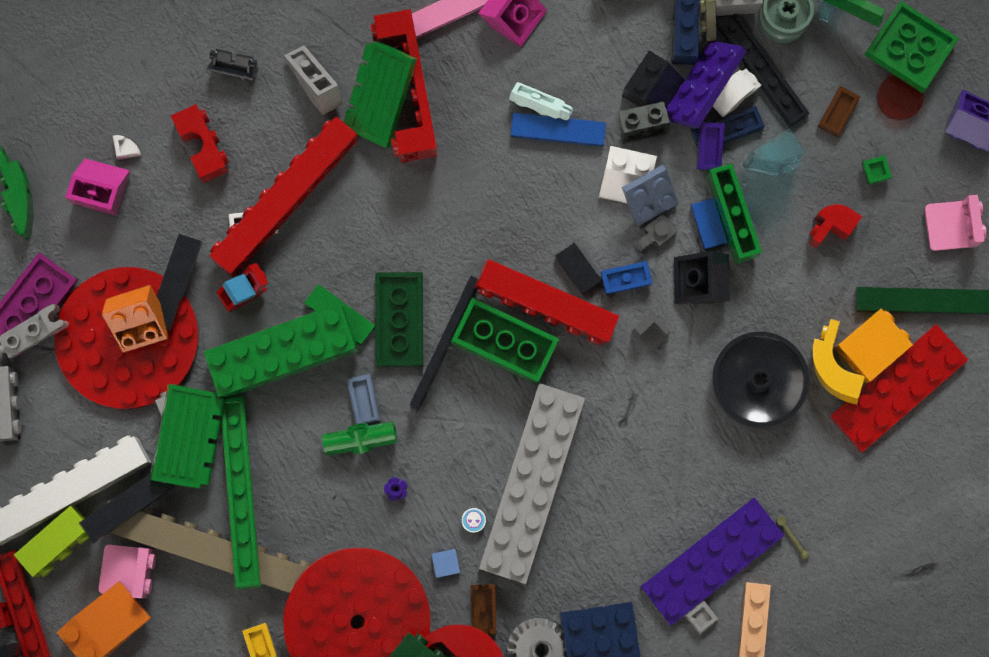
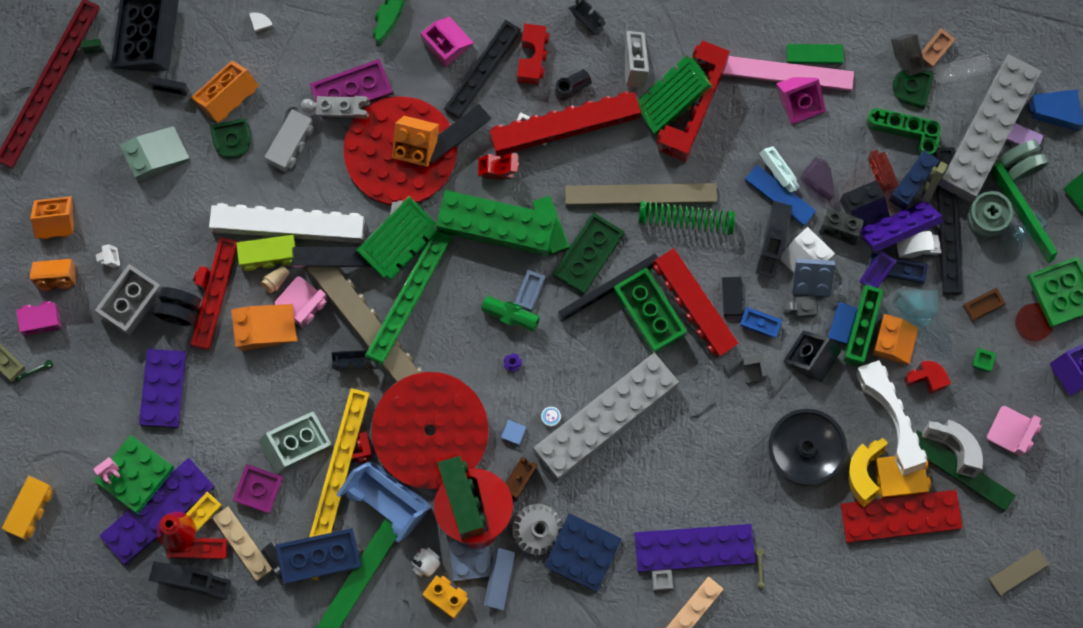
camera: 35 degrees right, 5 degrees down
white tile [113,135,141,160] -> none
dark azure tile [222,274,256,306] -> none
none -> tan cone [261,266,290,293]
none -> black hinge [332,350,372,371]
none -> black tile [444,19,521,119]
none -> black piece [555,69,592,100]
none -> dark tan tile [565,183,717,206]
none -> green piece [638,201,736,235]
none -> black slope [755,201,792,279]
none -> clear purple slope [800,157,835,201]
none -> white arch [856,361,927,476]
none -> clear red bracket [867,150,898,192]
none -> orange slope [872,314,918,365]
none -> light grey arch [922,420,983,478]

